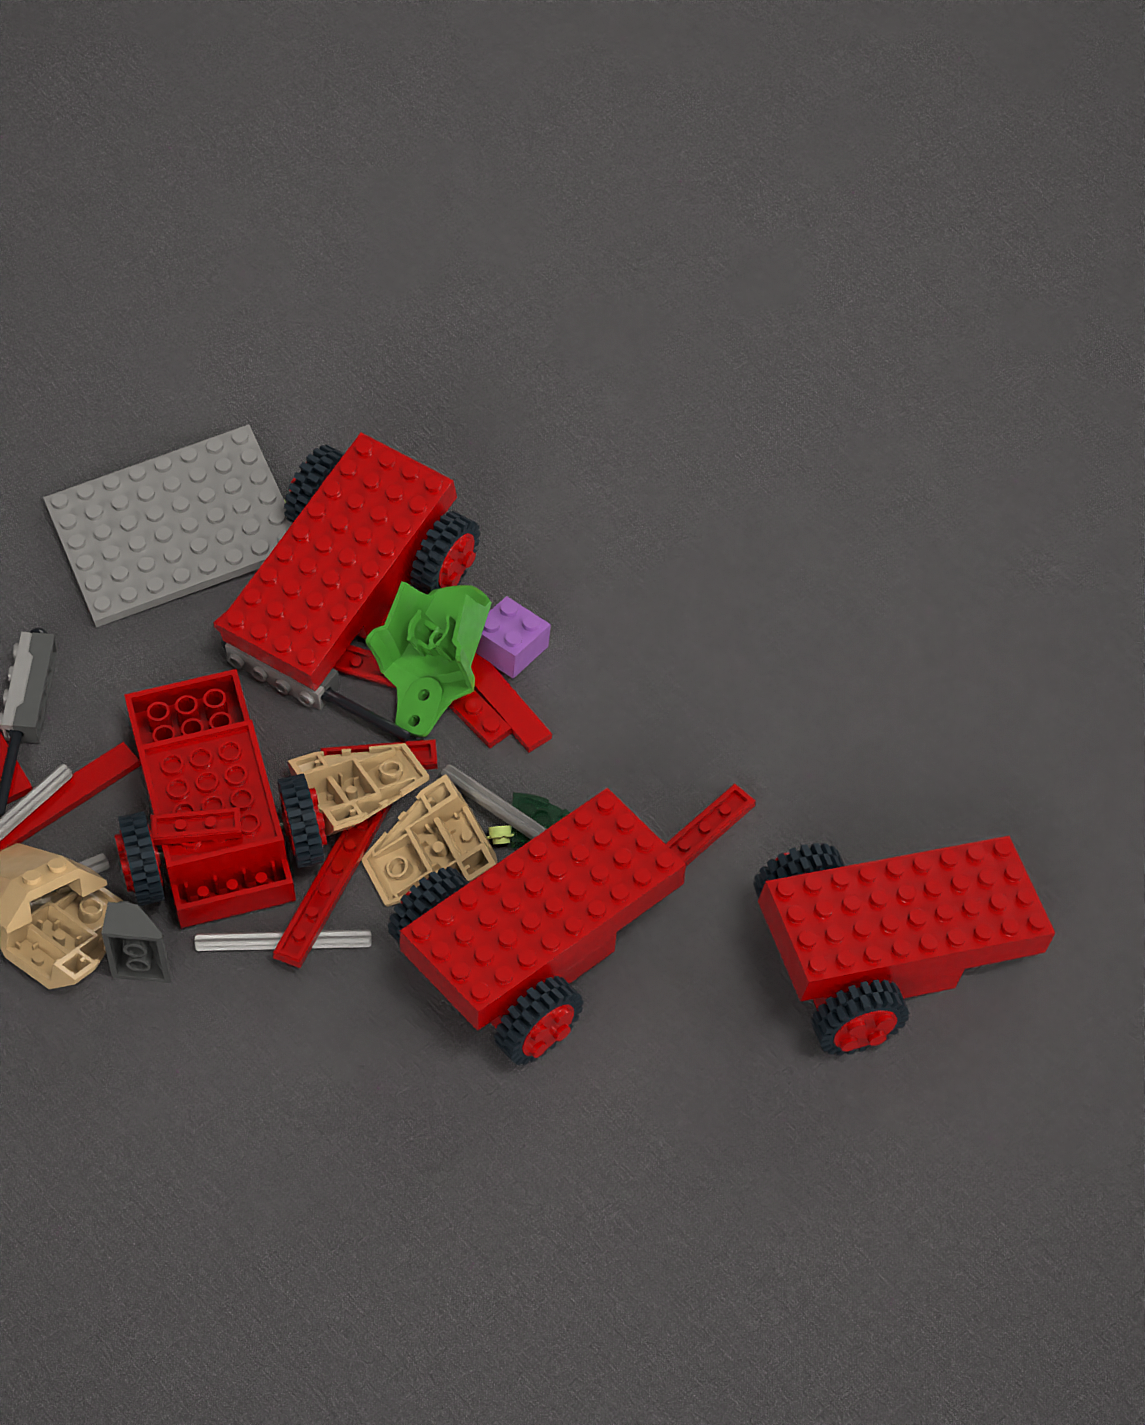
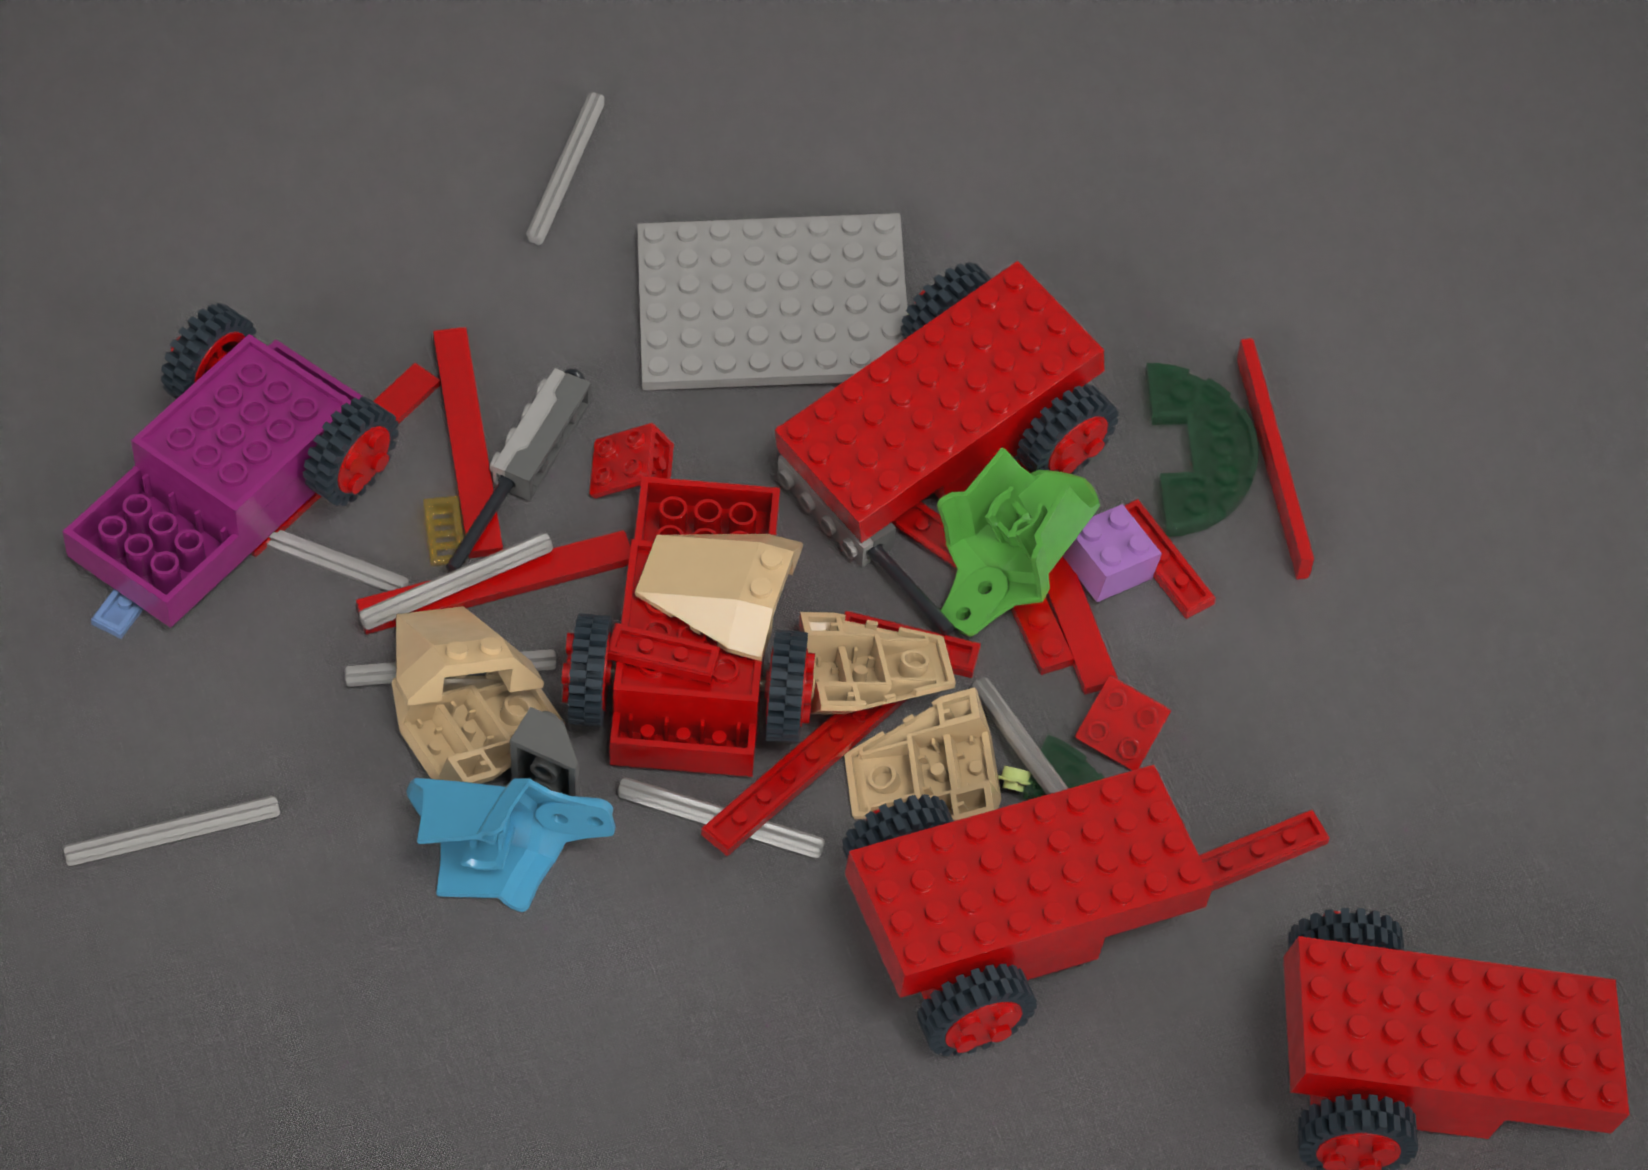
camera: 15 degrees right, 0 degrees up
none -> dark azure piece [407,778,616,912]
none -> red bracket [589,422,674,498]
none -> tan wedge [635,534,803,661]
none -> red bracket [1075,675,1172,770]
none -> red tile [1124,499,1216,619]
none -> clear green plate [1145,363,1259,537]
none -> red tile [1237,338,1314,580]

